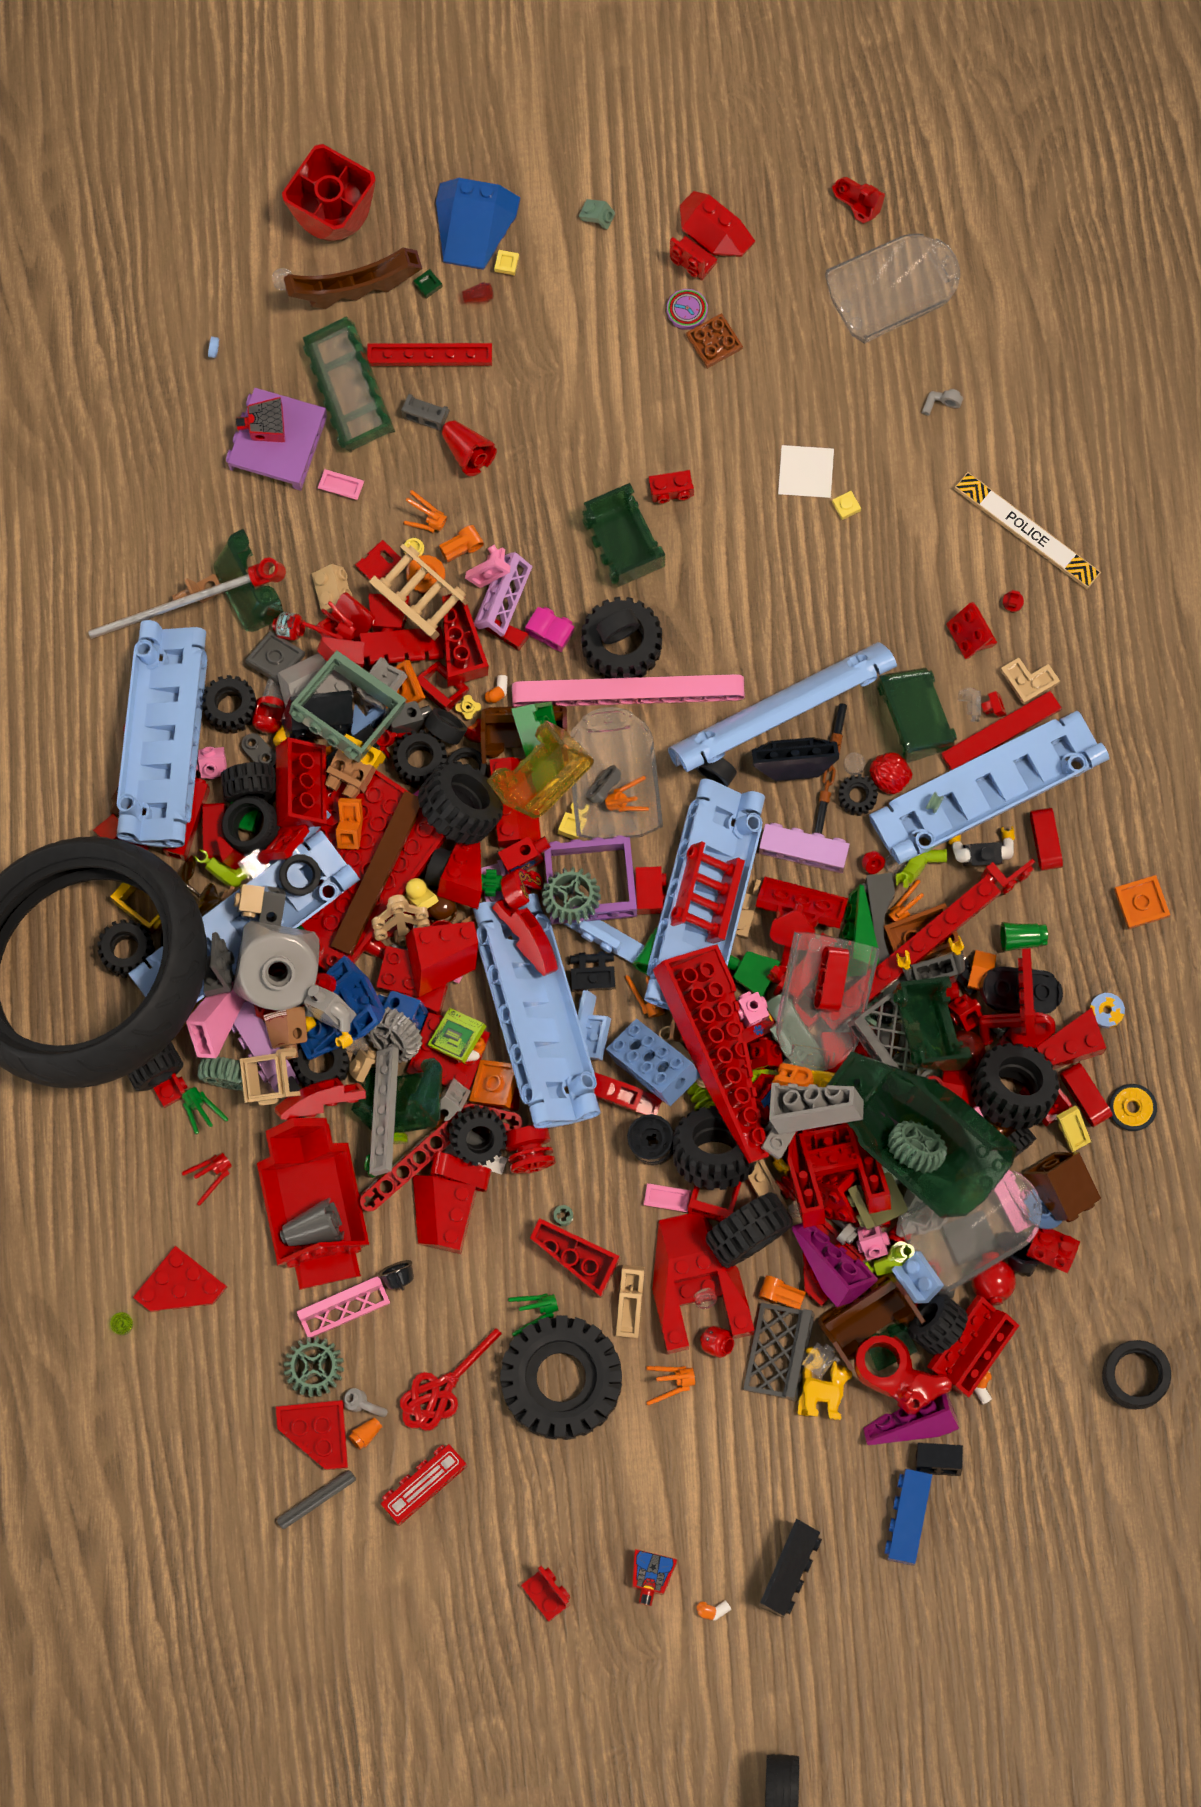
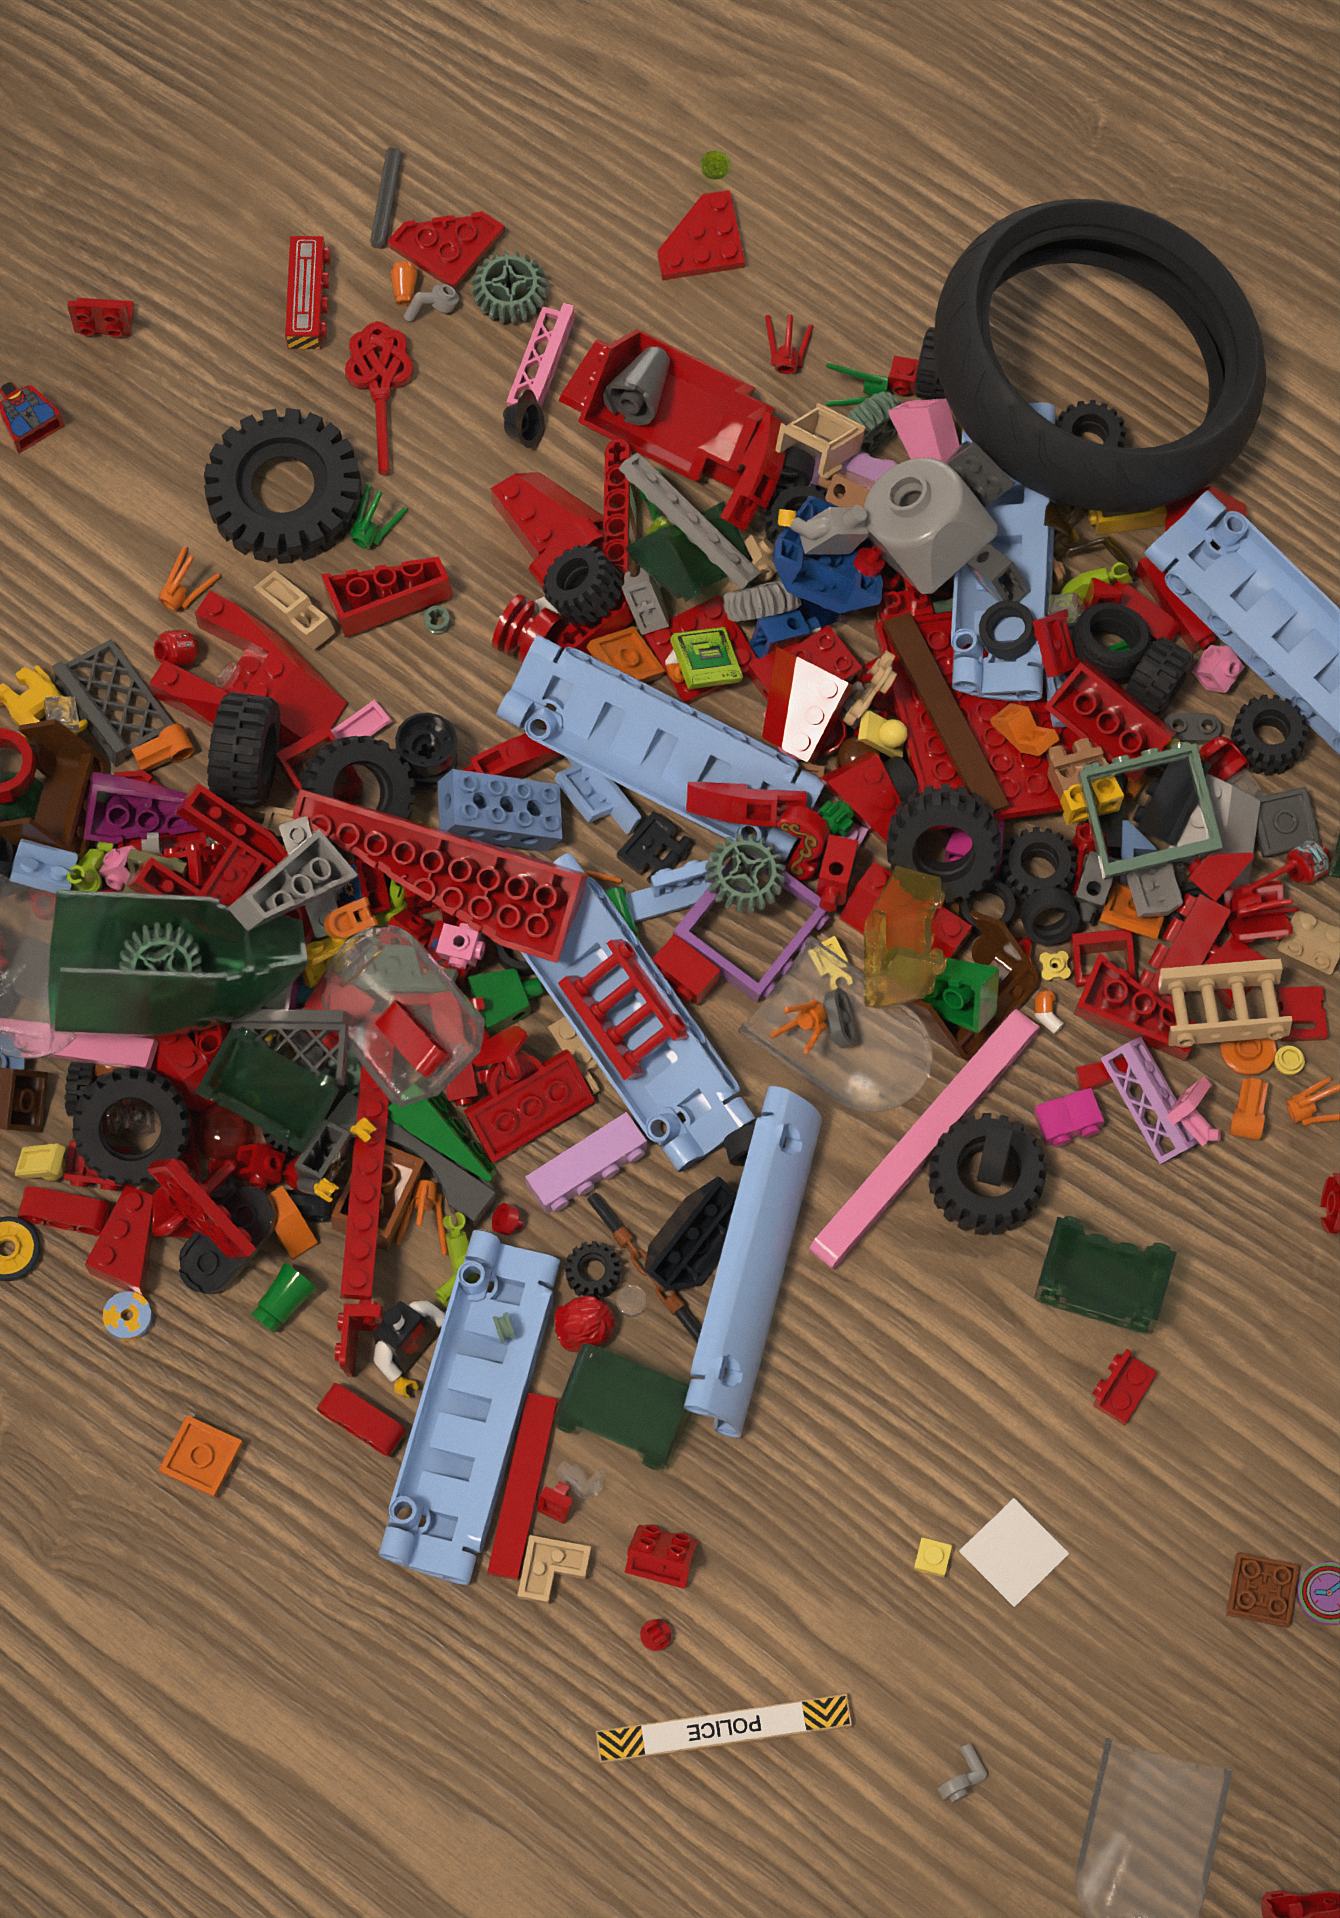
camera: 130 degrees right, 5 degrees down
tan brick [234,884,265,918] -> none

